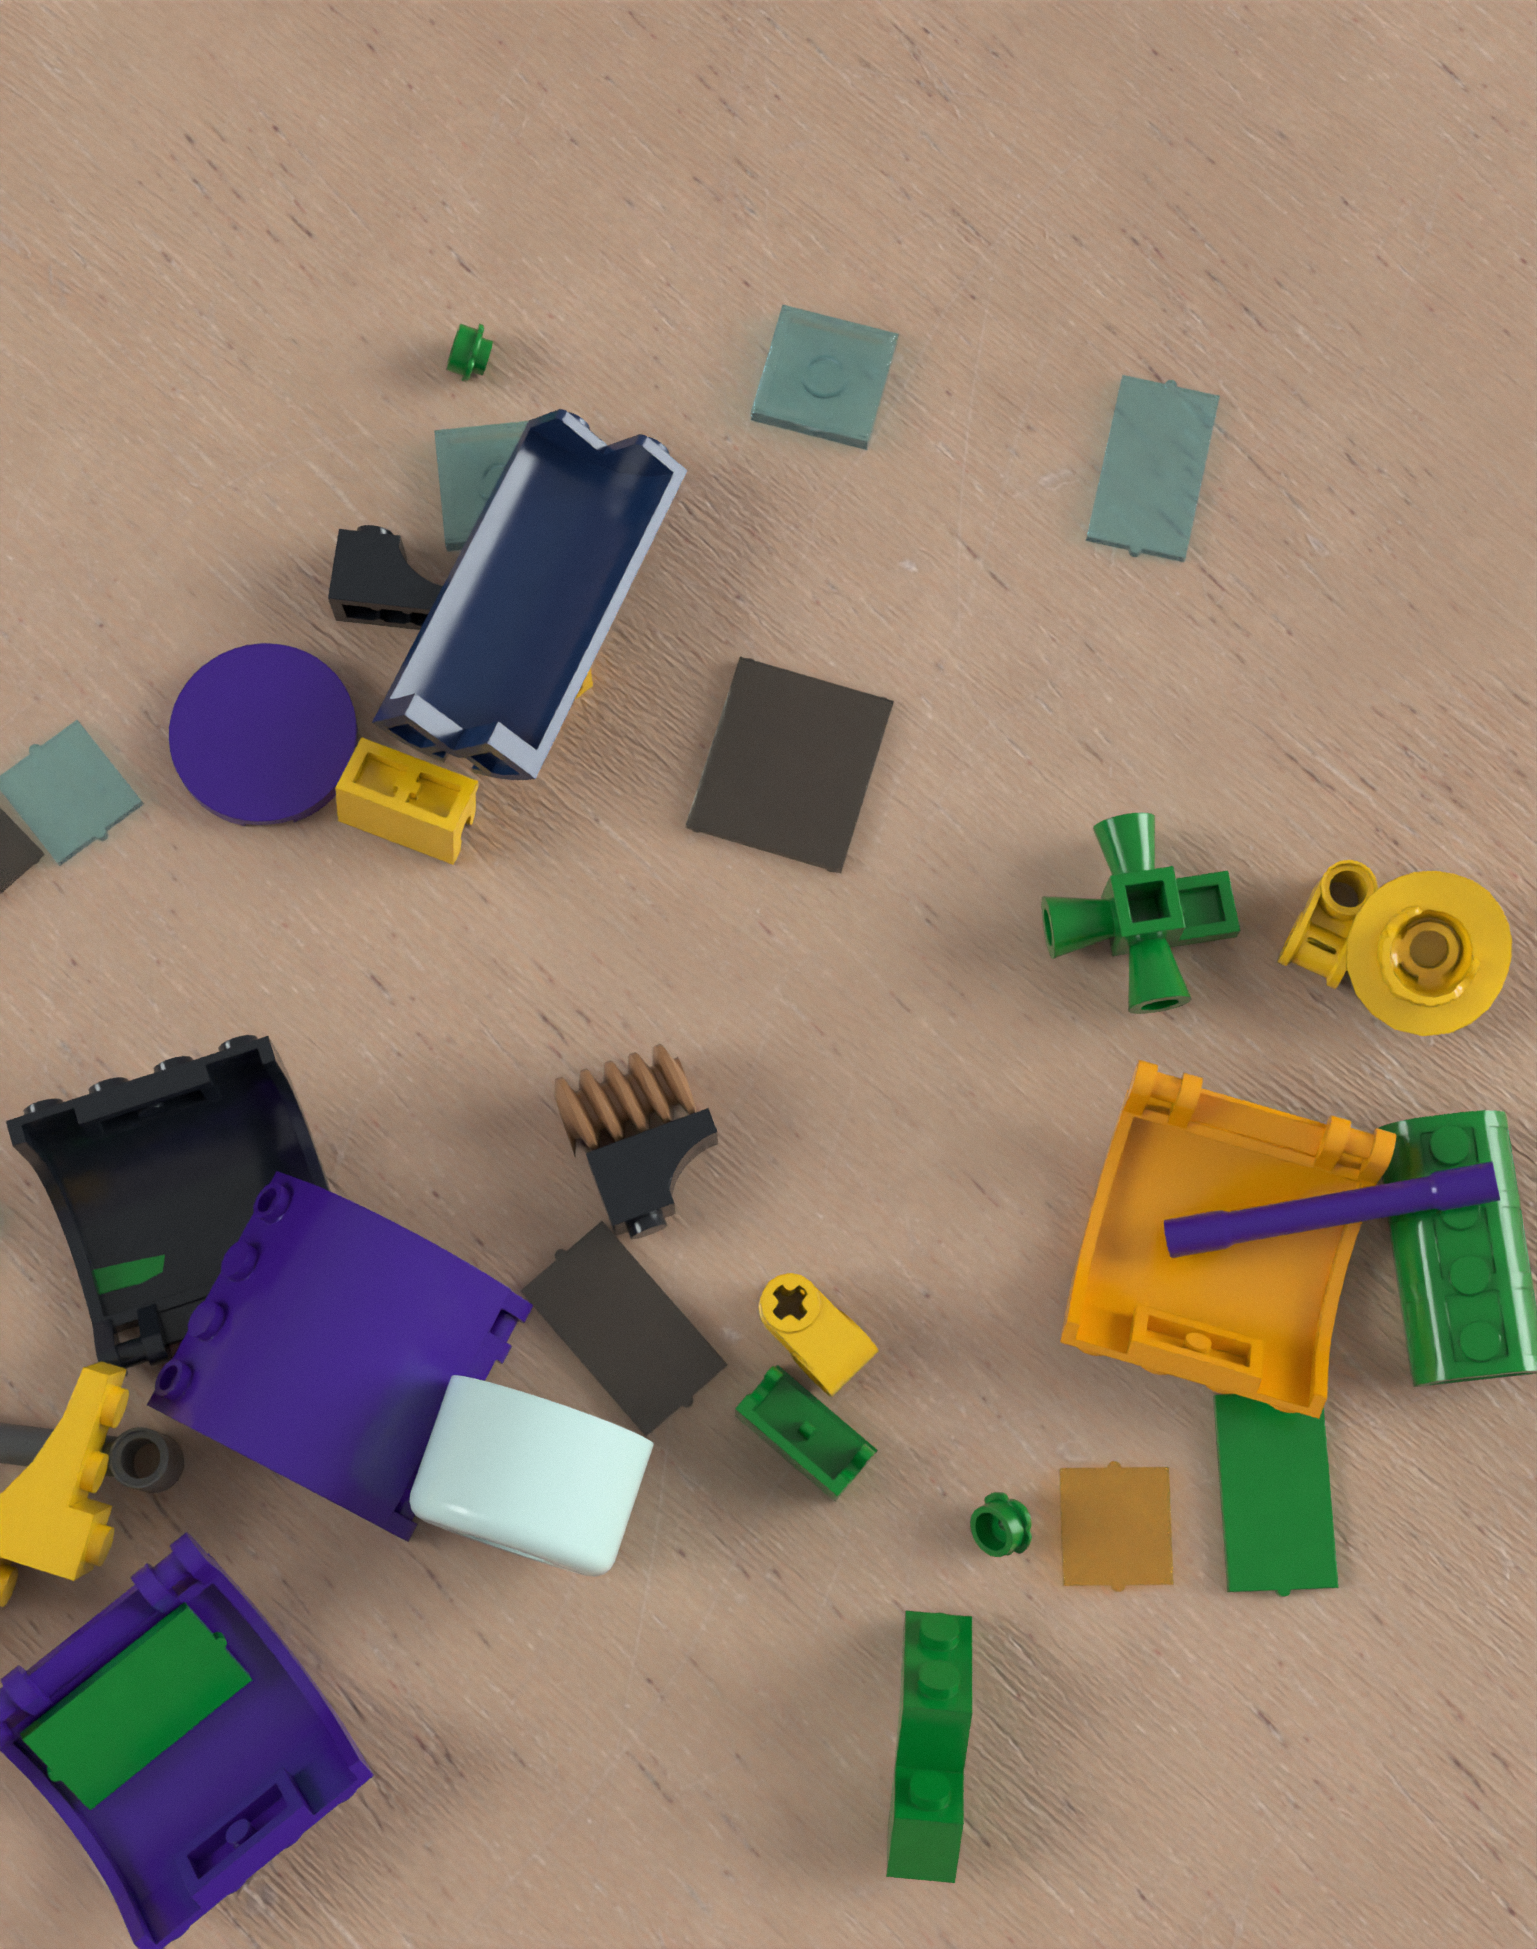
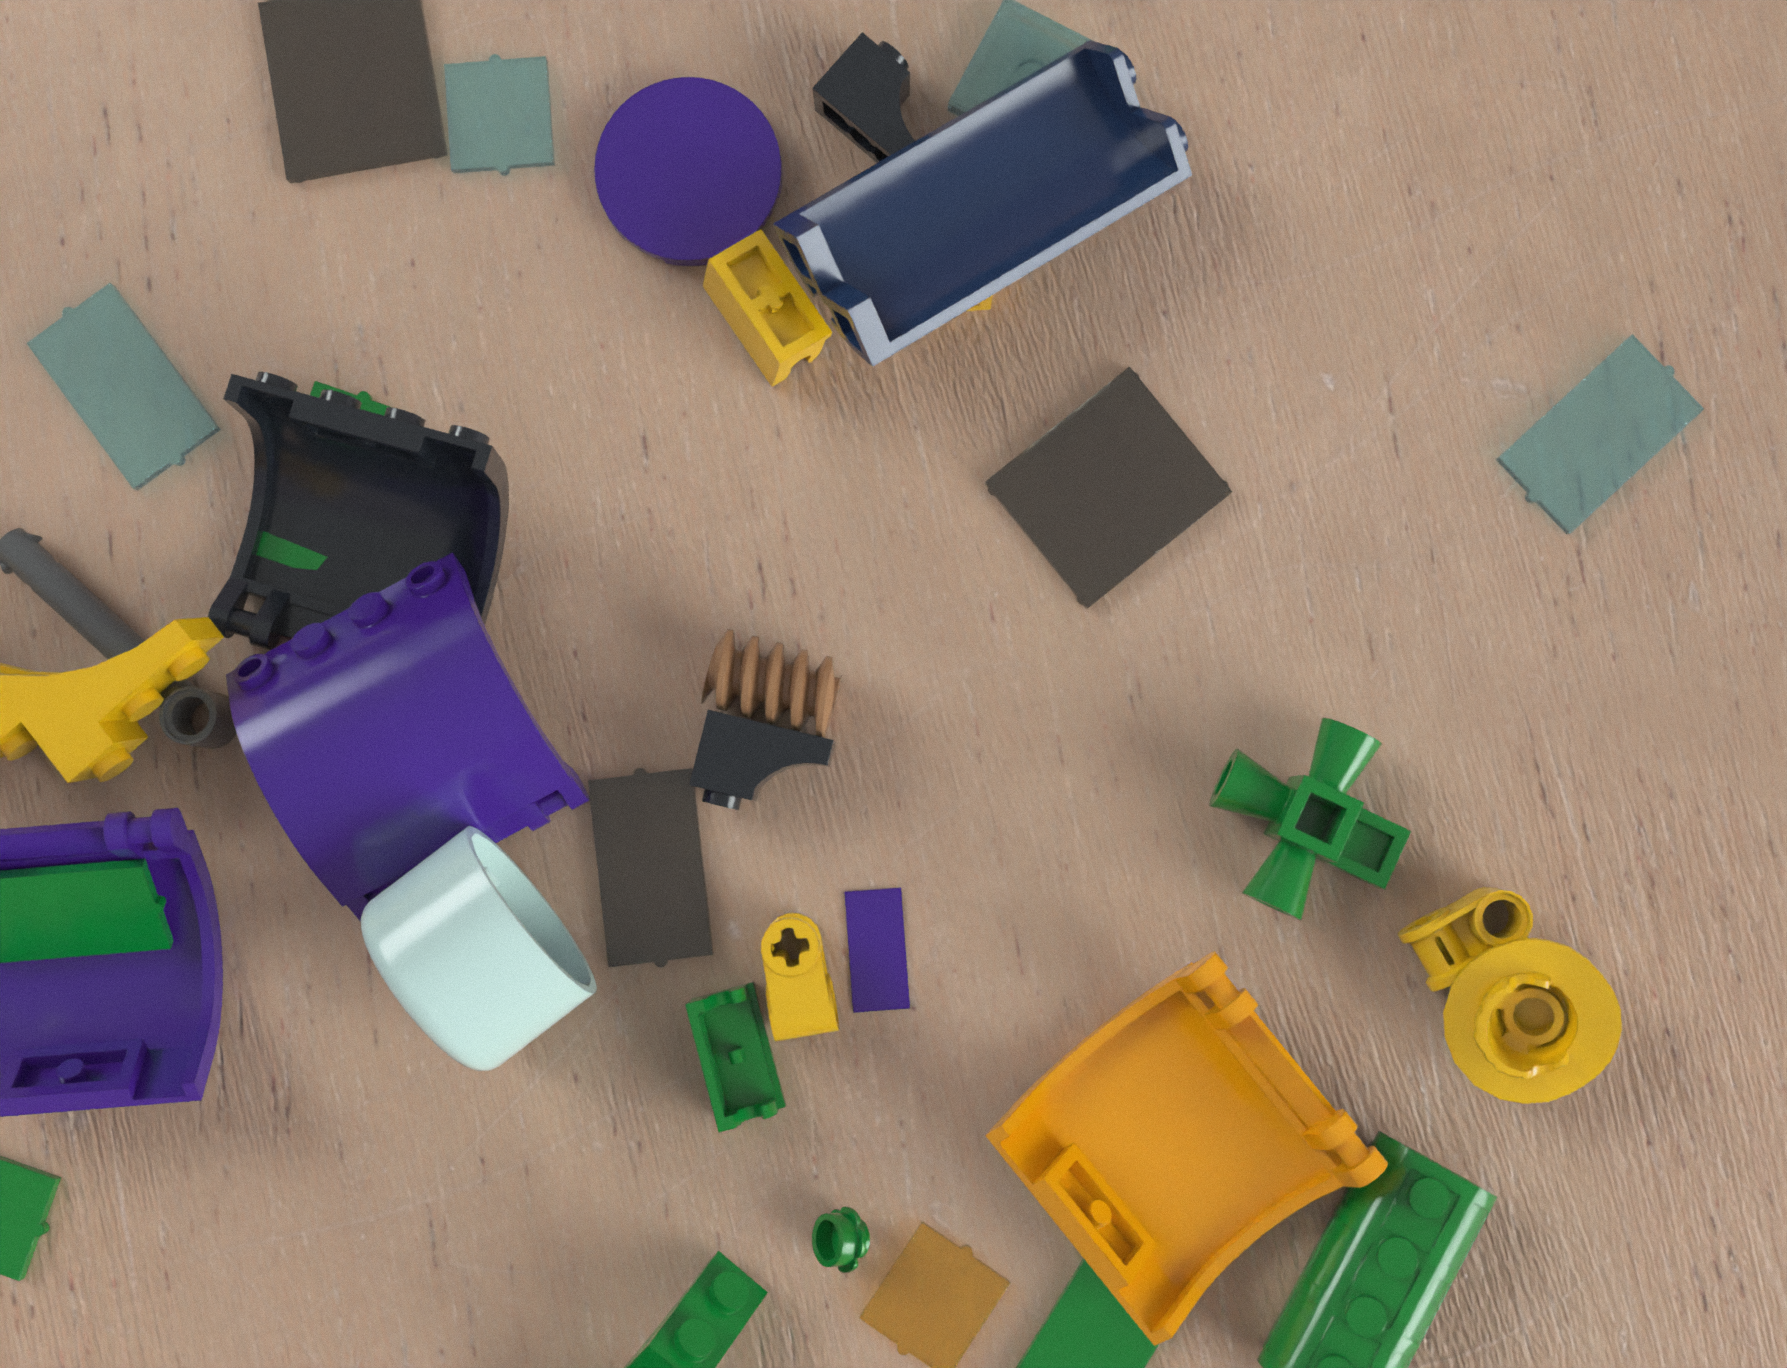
camera: 40 degrees right, 10 degrees up
clear light blue tile [751,305,899,450] -> none
dark purple piece [1164,1161,1501,1258] -> none
none -> dark purple sticker [844,888,910,1013]

